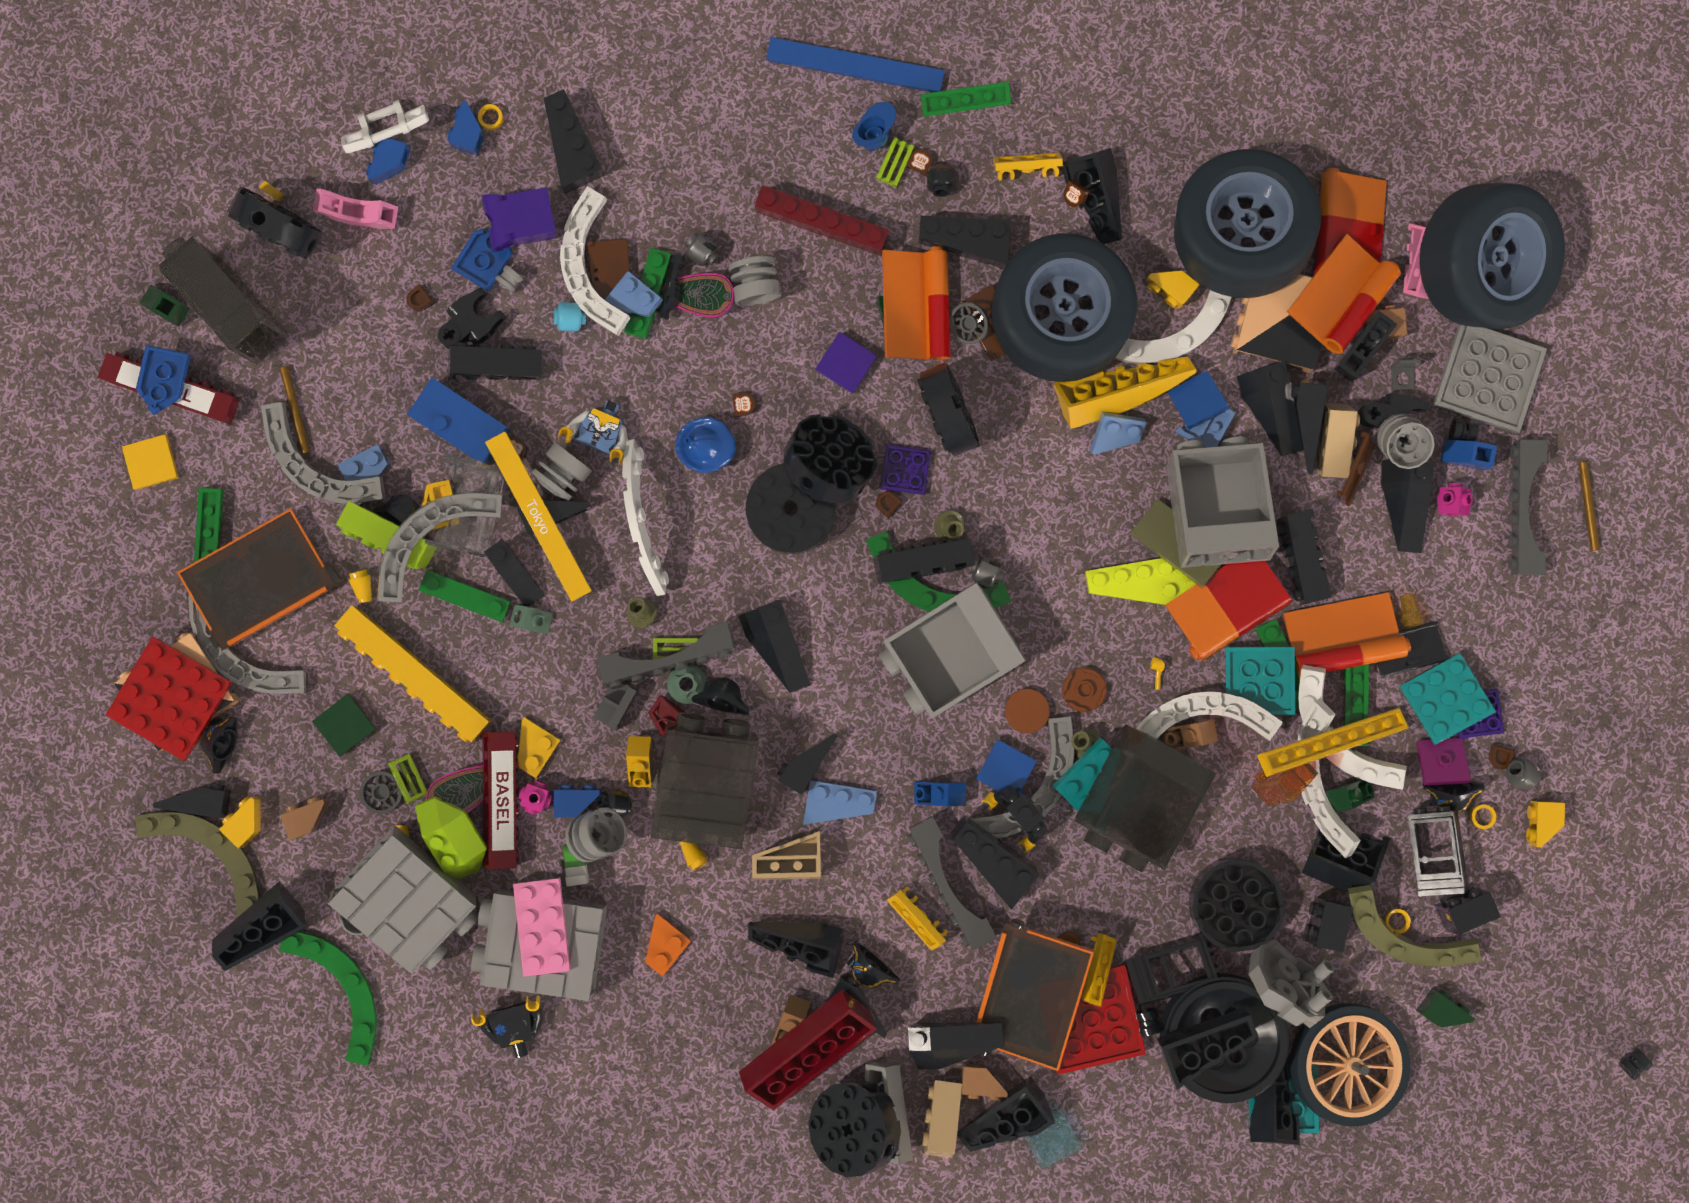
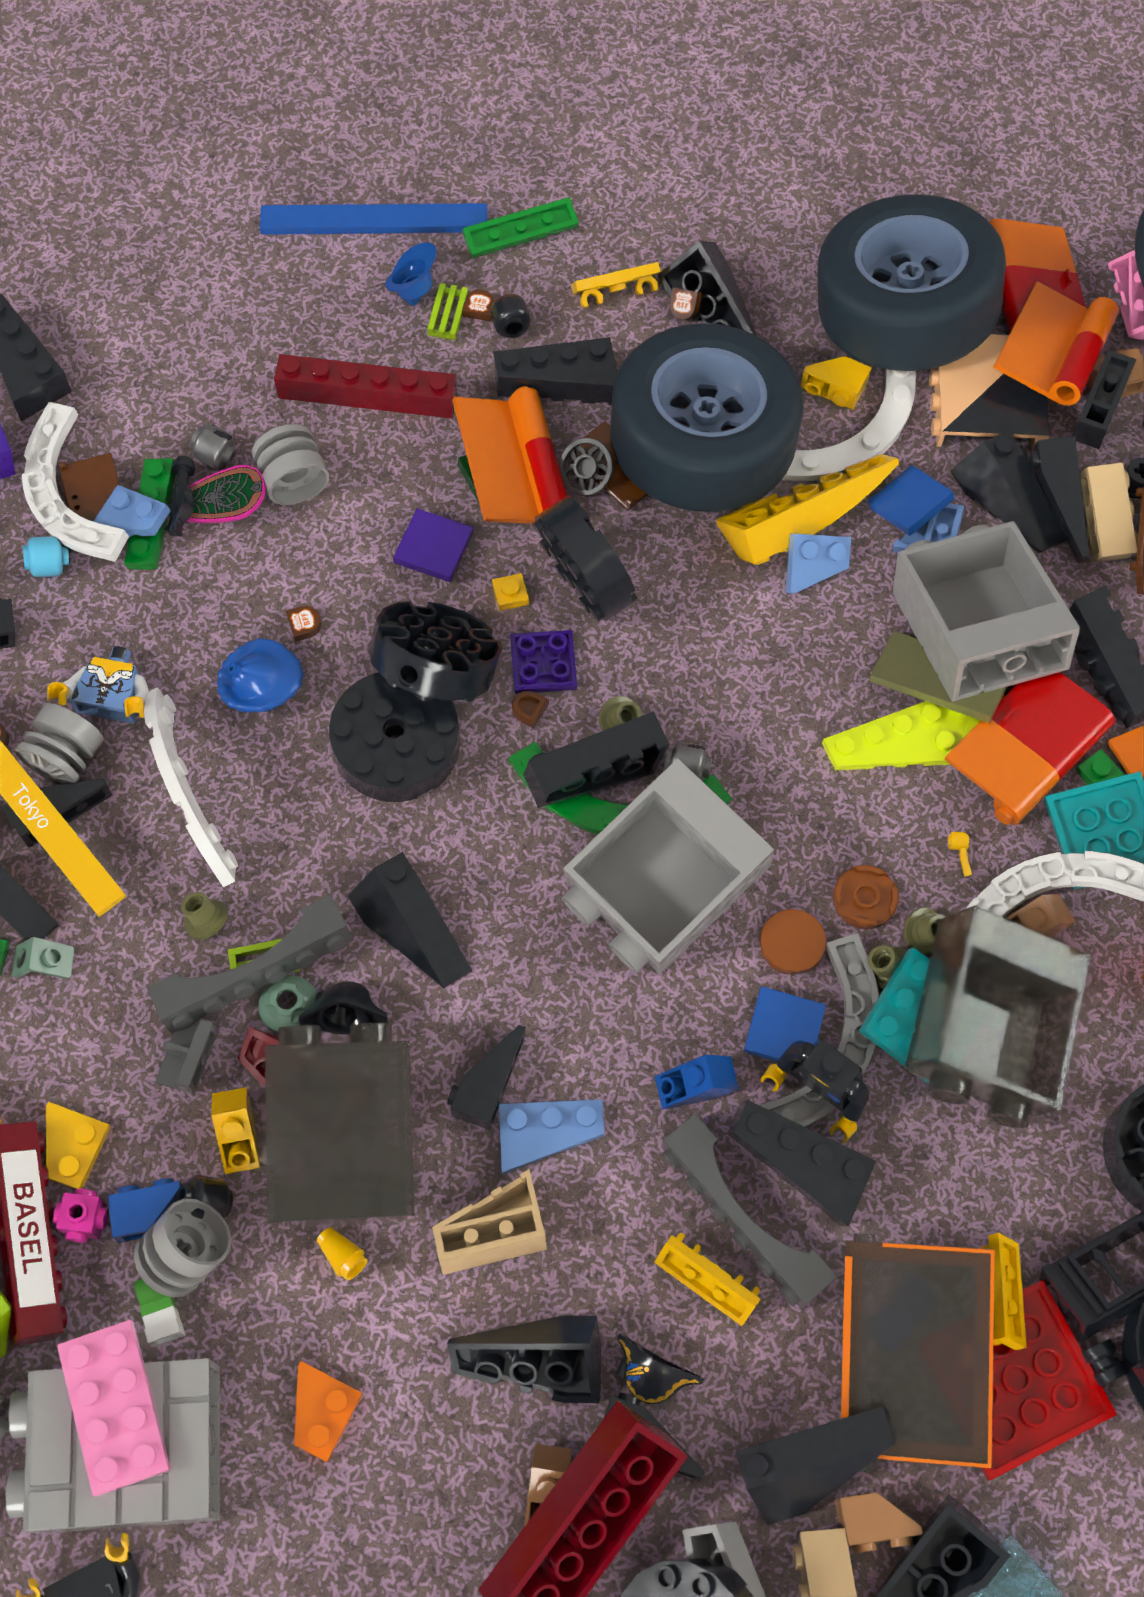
camera: 10 degrees left, 20 degrees down
none -> yellow plate [492,573,529,611]
none -> olive piece [903,908,952,954]

